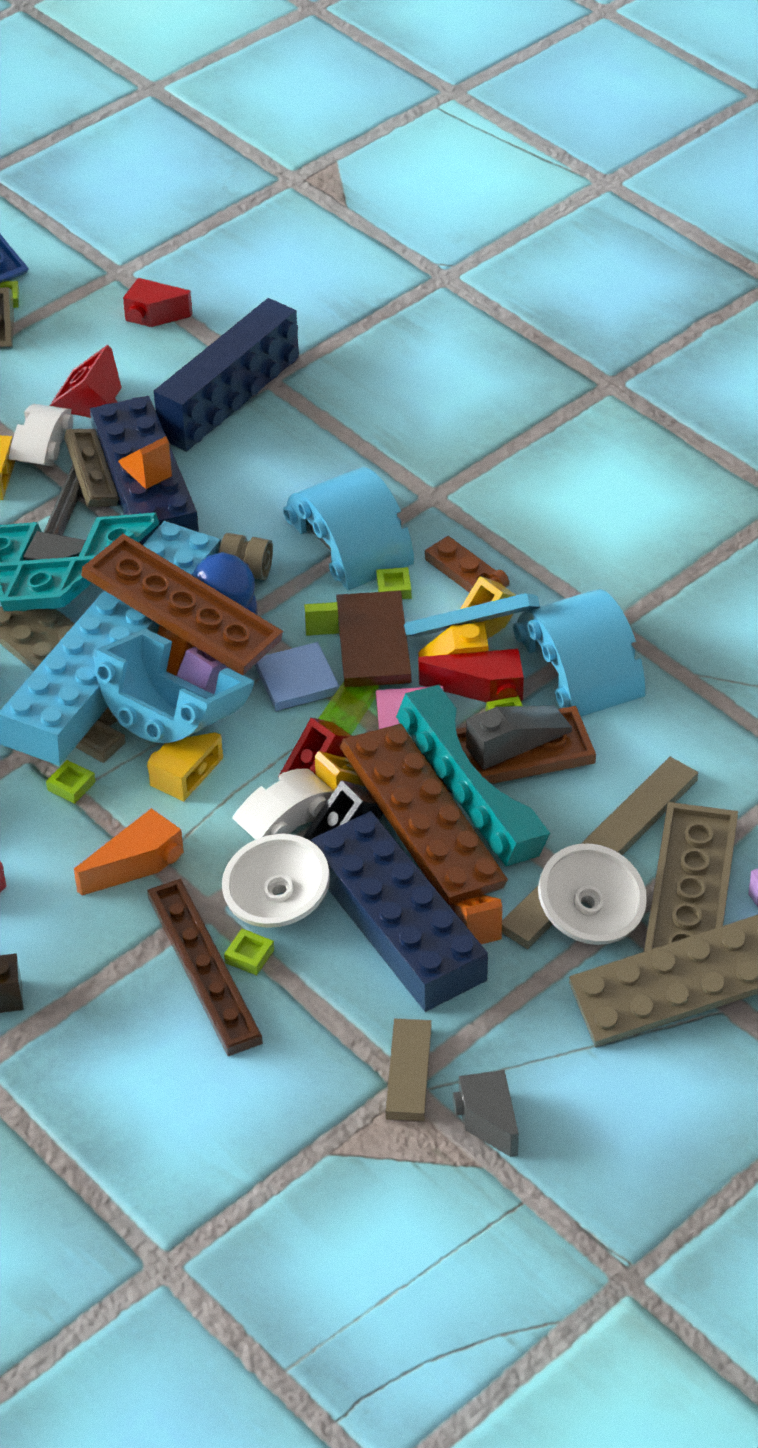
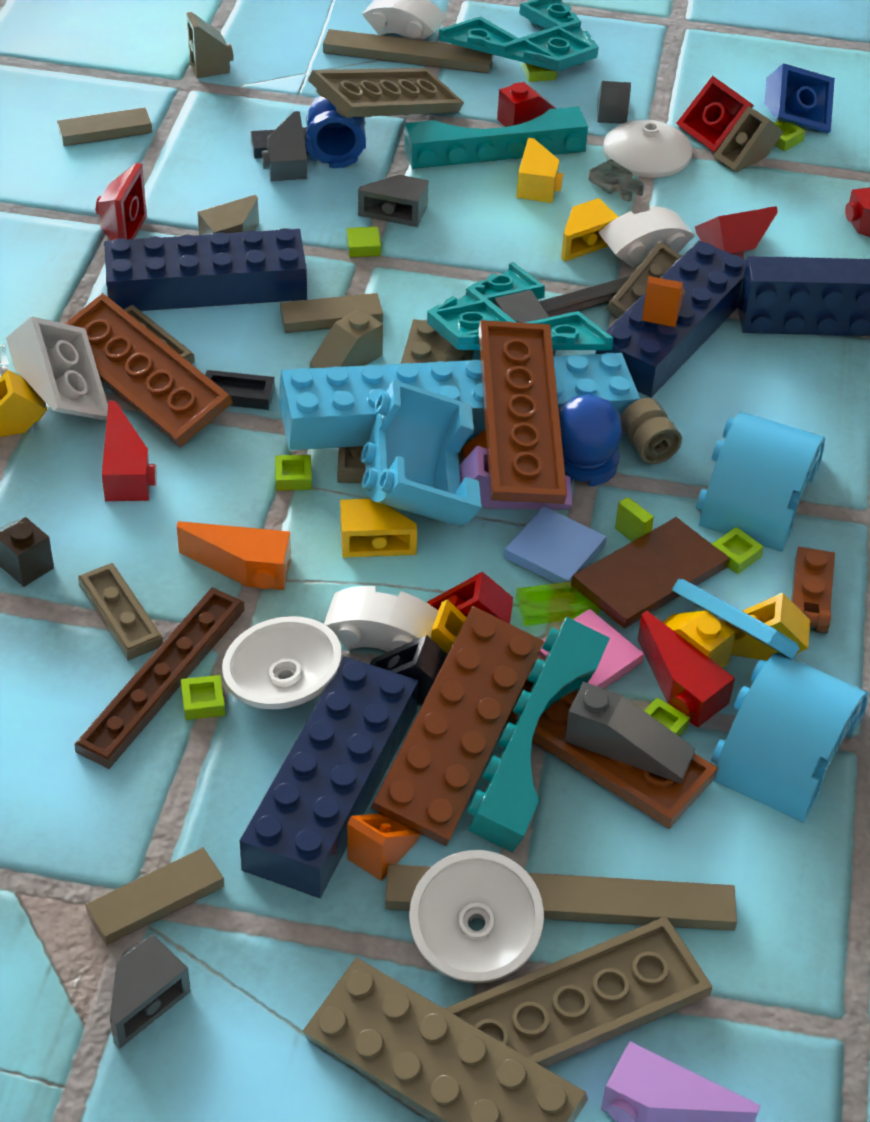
camera: 50 degrees right, 0 degrees up
none -> dark tan tile [78,563,163,660]

